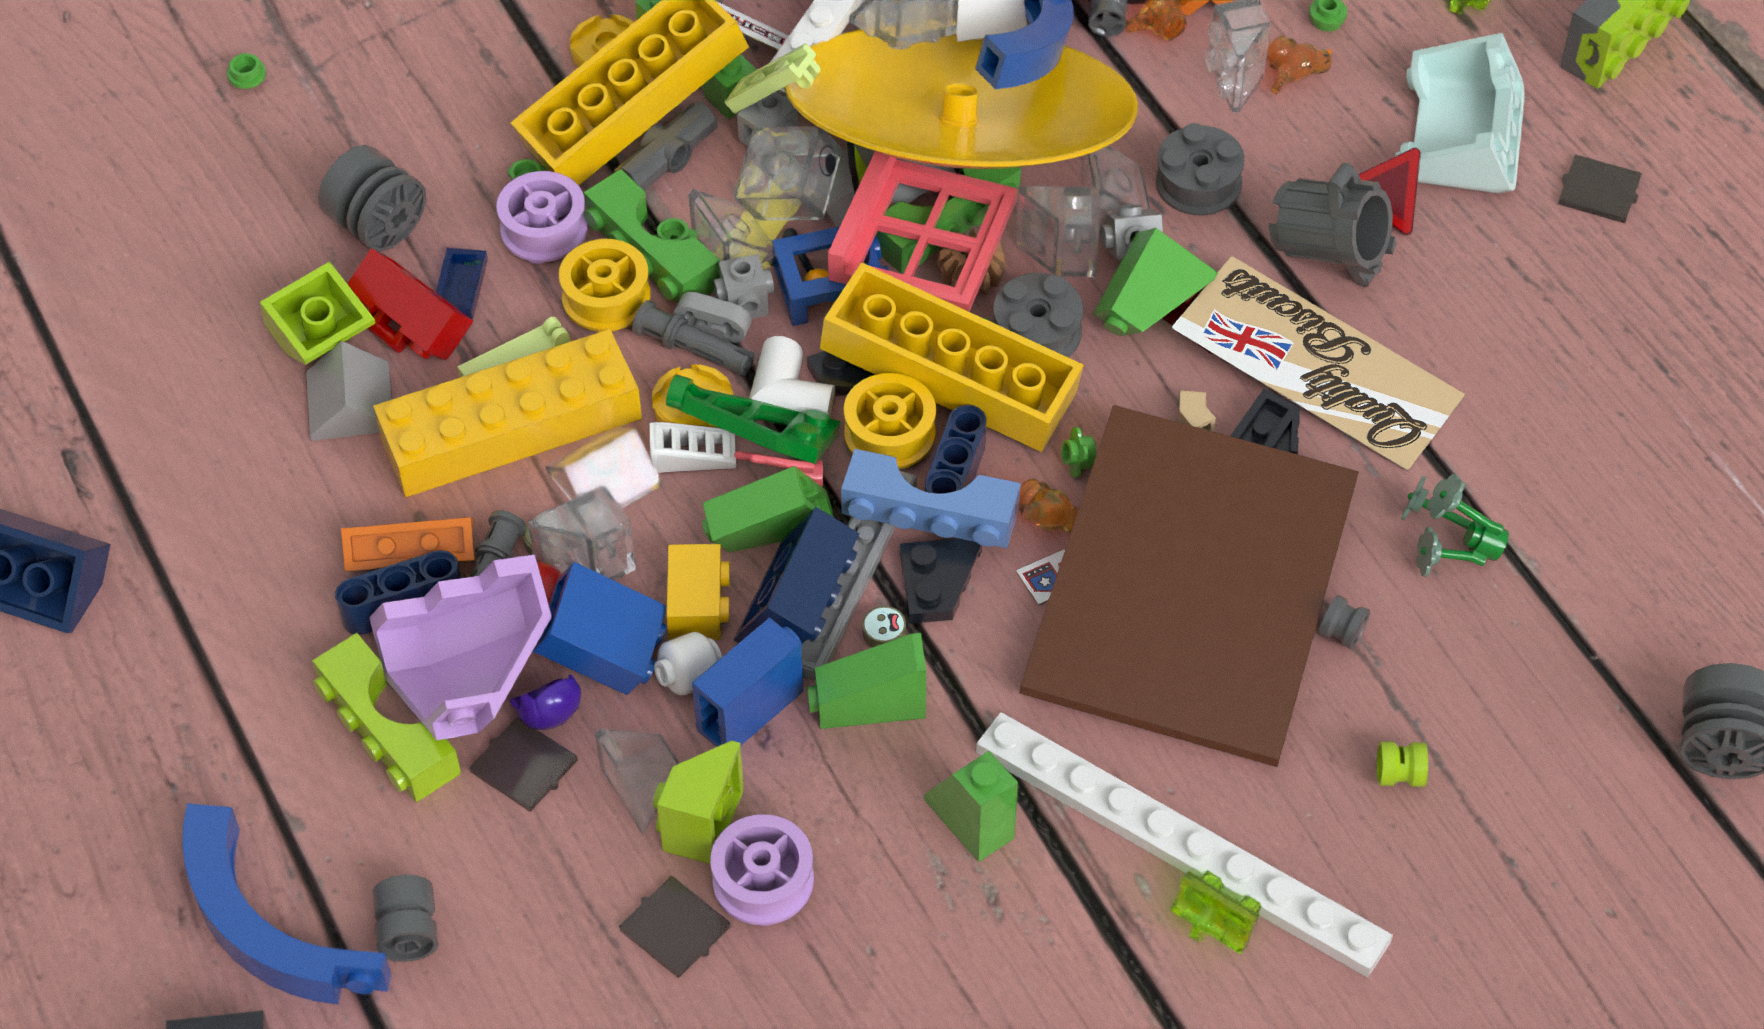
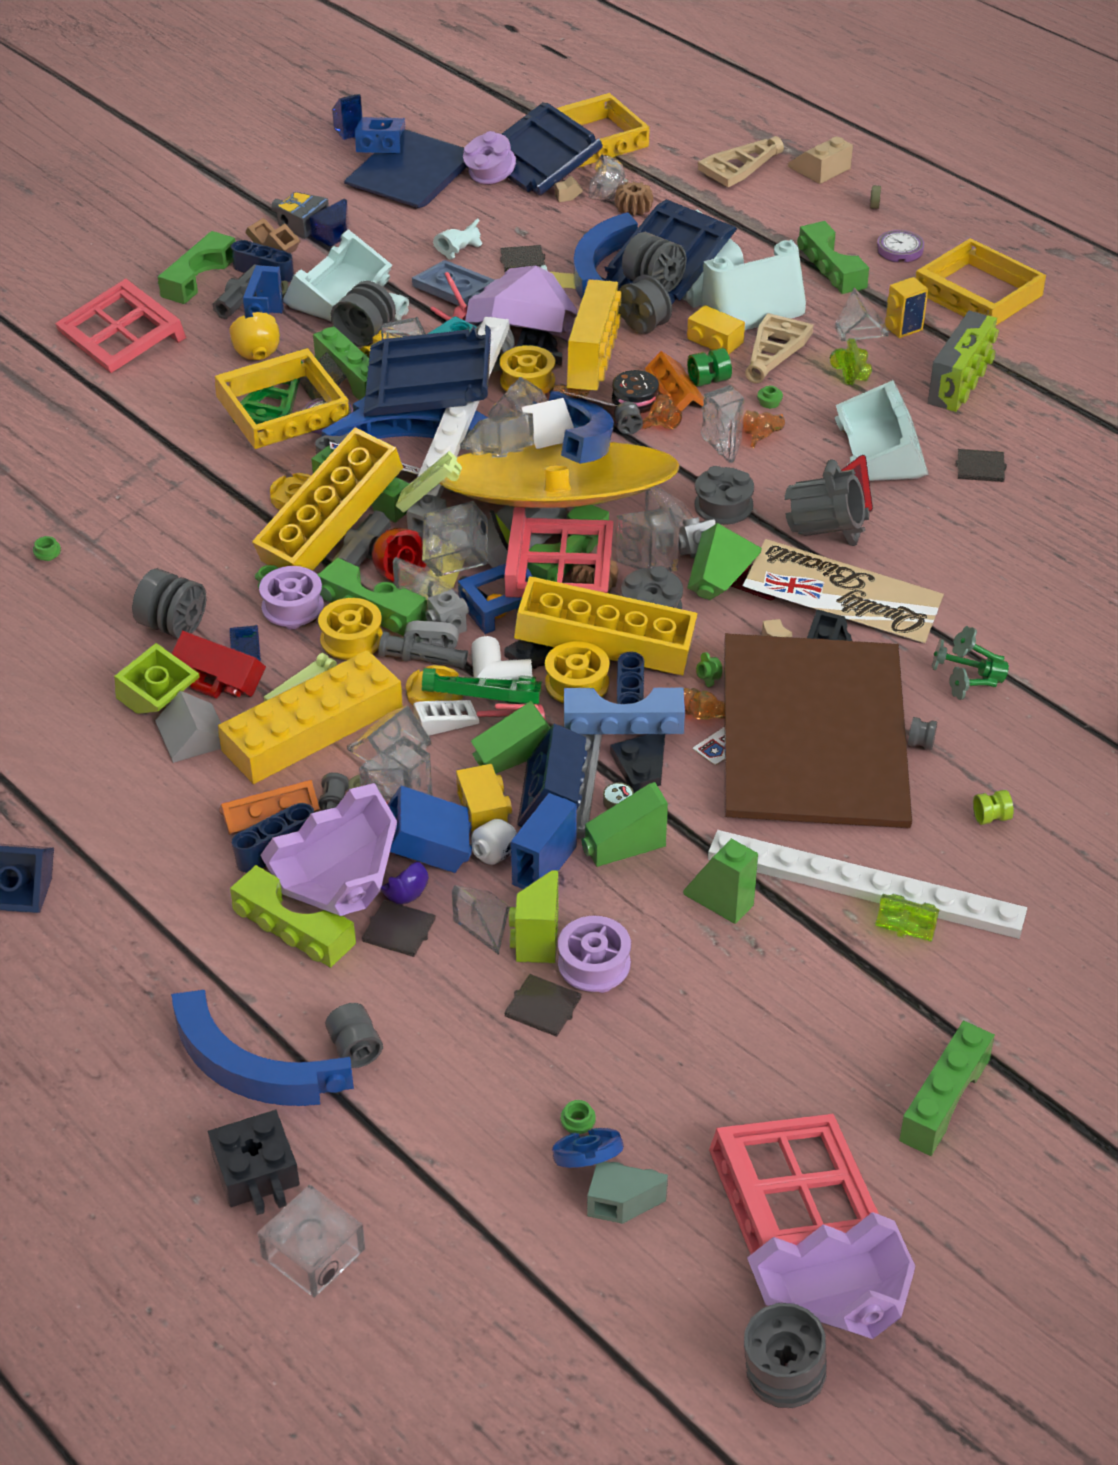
camera: 15 degrees left, 10 degrees down
none -> red cylinder [372,528,428,584]

